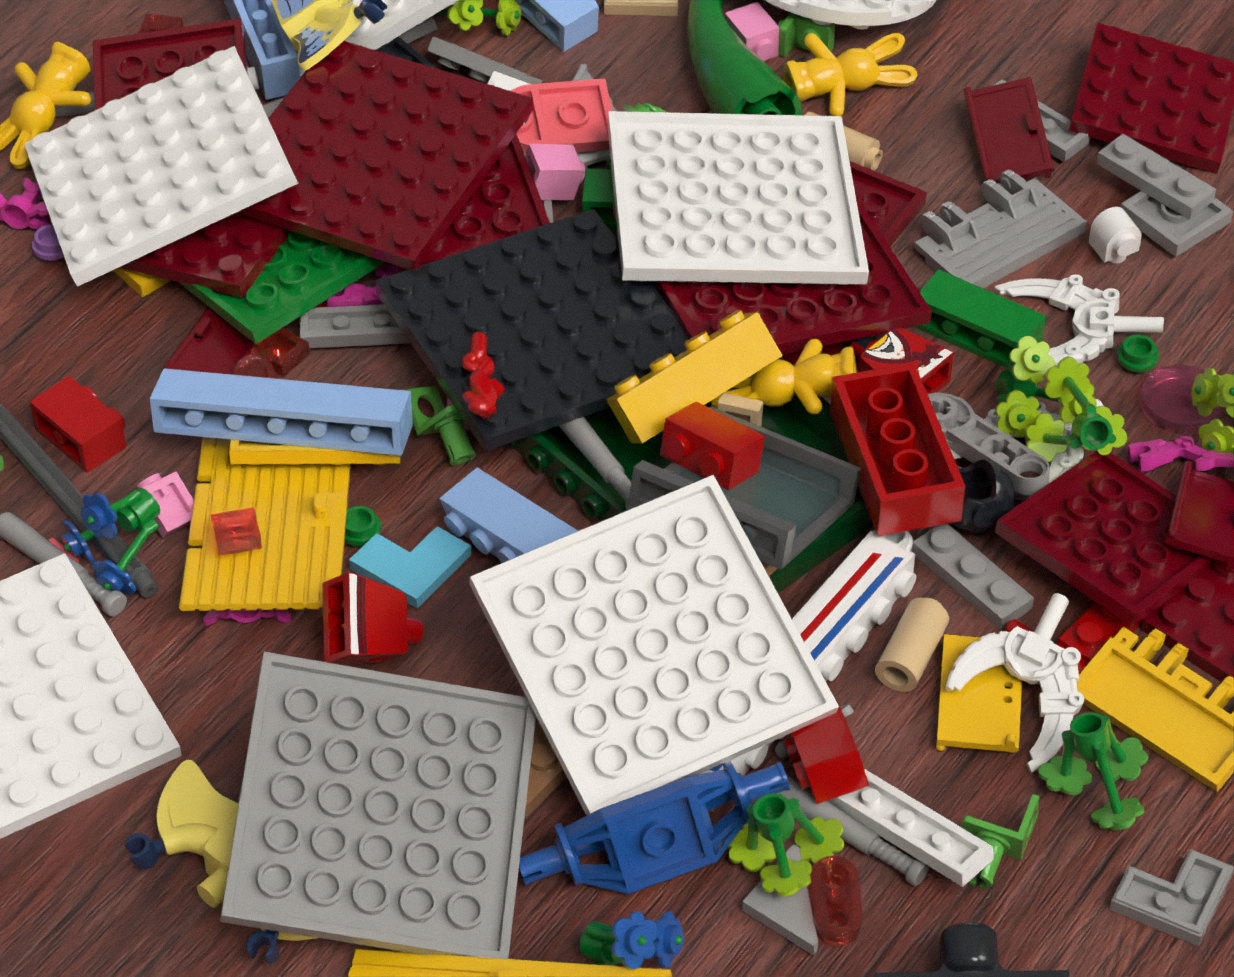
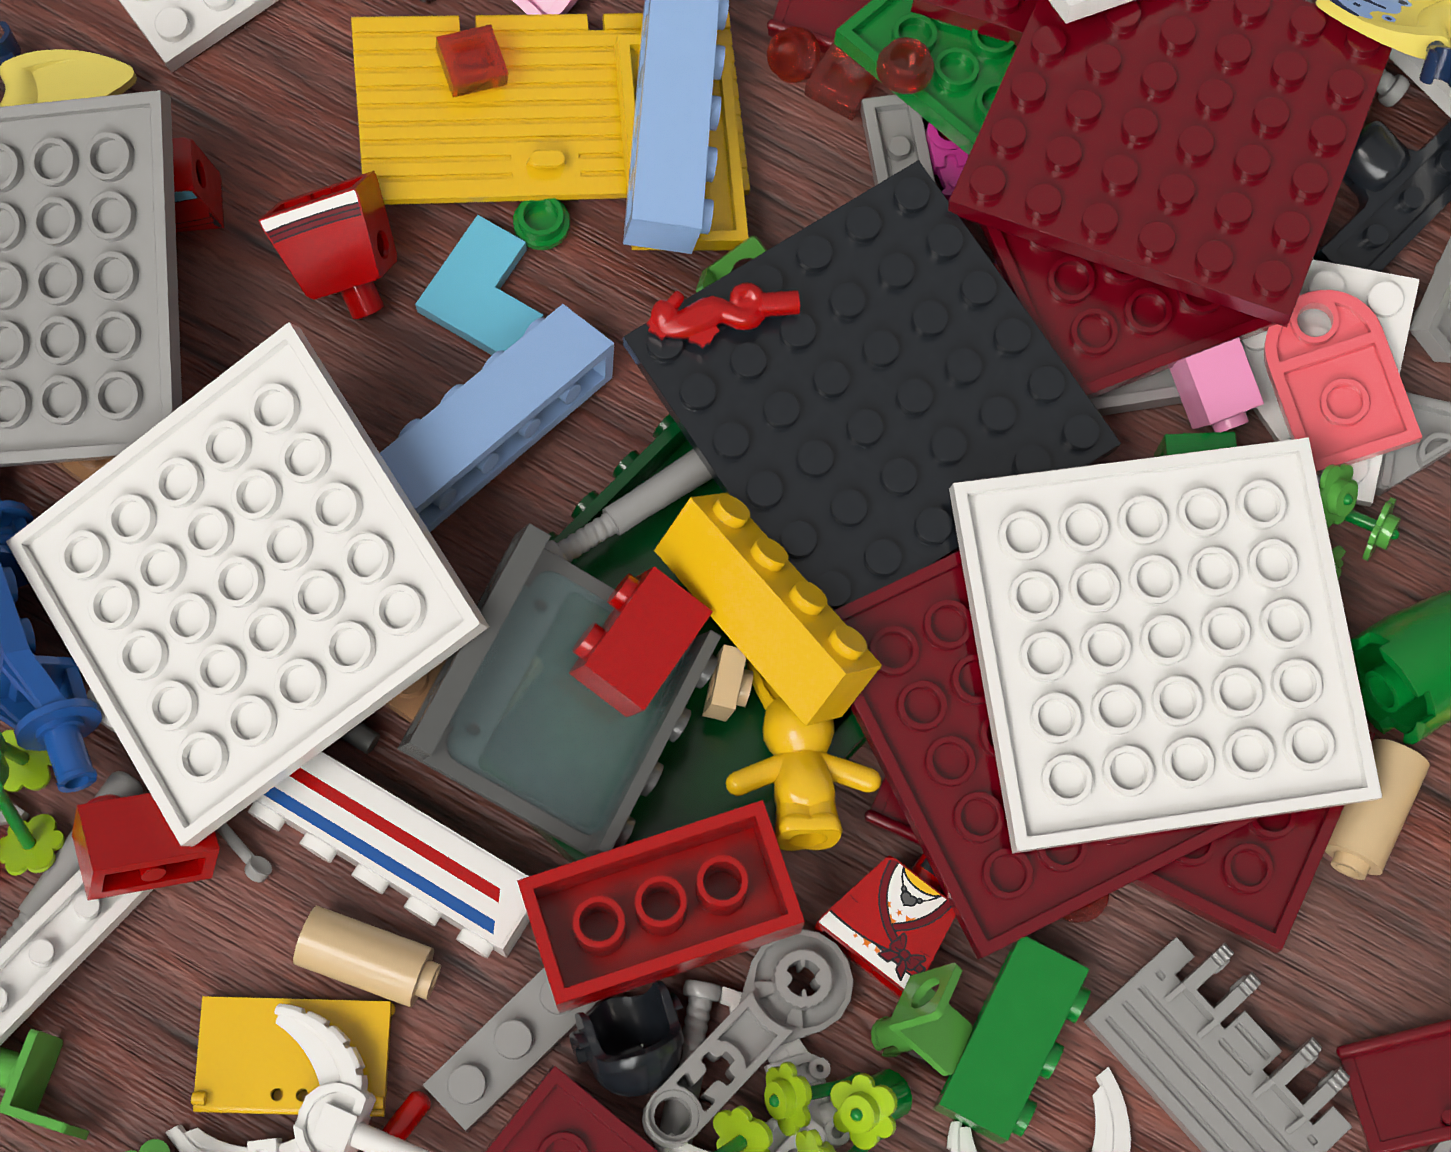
camera: 80 degrees right, 25 degrees up
none -> bright green bracket [871,963,972,1076]
none -> clear red plate [876,37,934,94]

